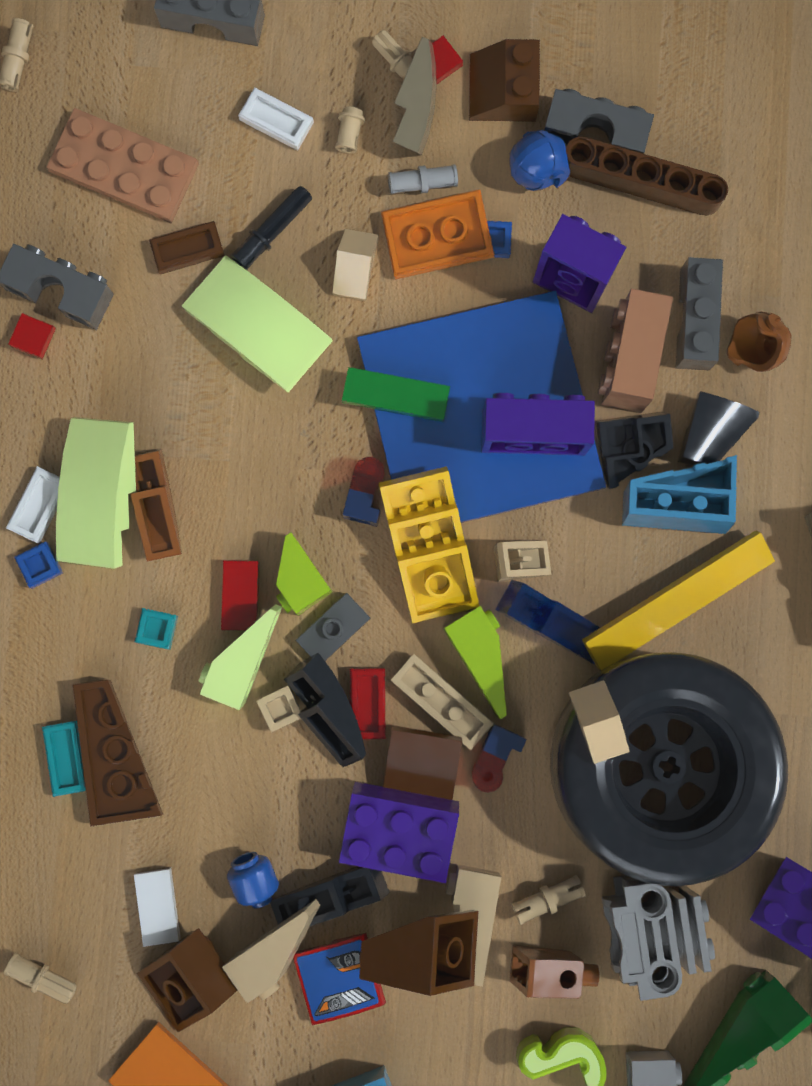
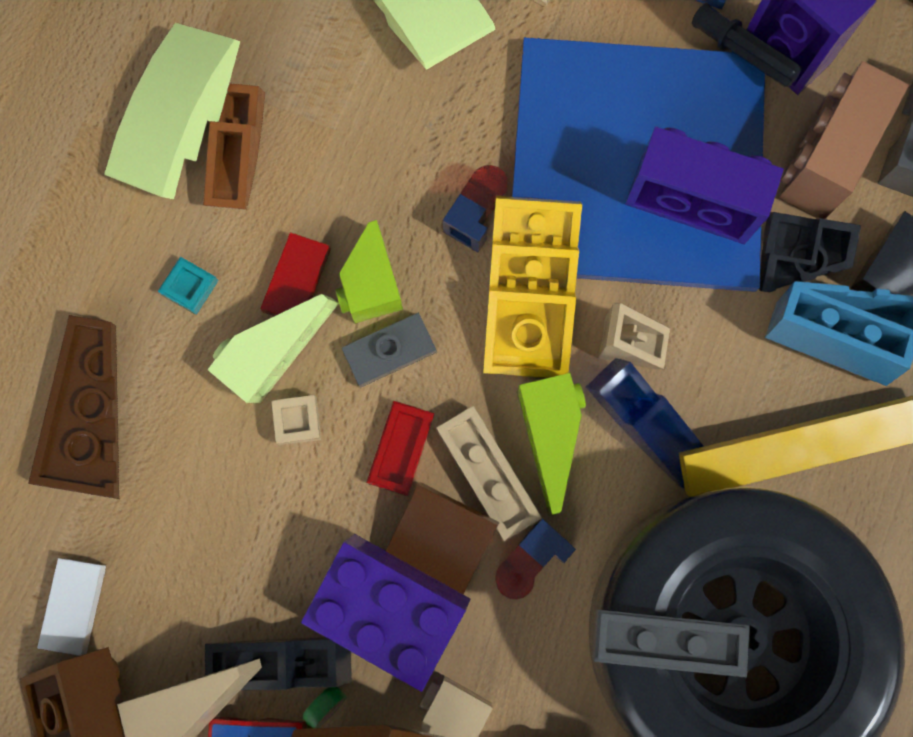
camera: 20 degrees right, 5 degrees down
white tile [6,466,60,544] -> none
blue tile [14,541,63,589] -> none
teal tile [42,721,86,797] -> none
blue head [226,852,279,909] -> none
black slope [284,653,366,768] -> none
green tile [342,367,450,422] -> none
tan slope [568,680,630,764] -> none
none -> green tile [303,687,347,729]
none -> dark grey tile [592,609,749,678]
none -> black axle [691,3,802,87]

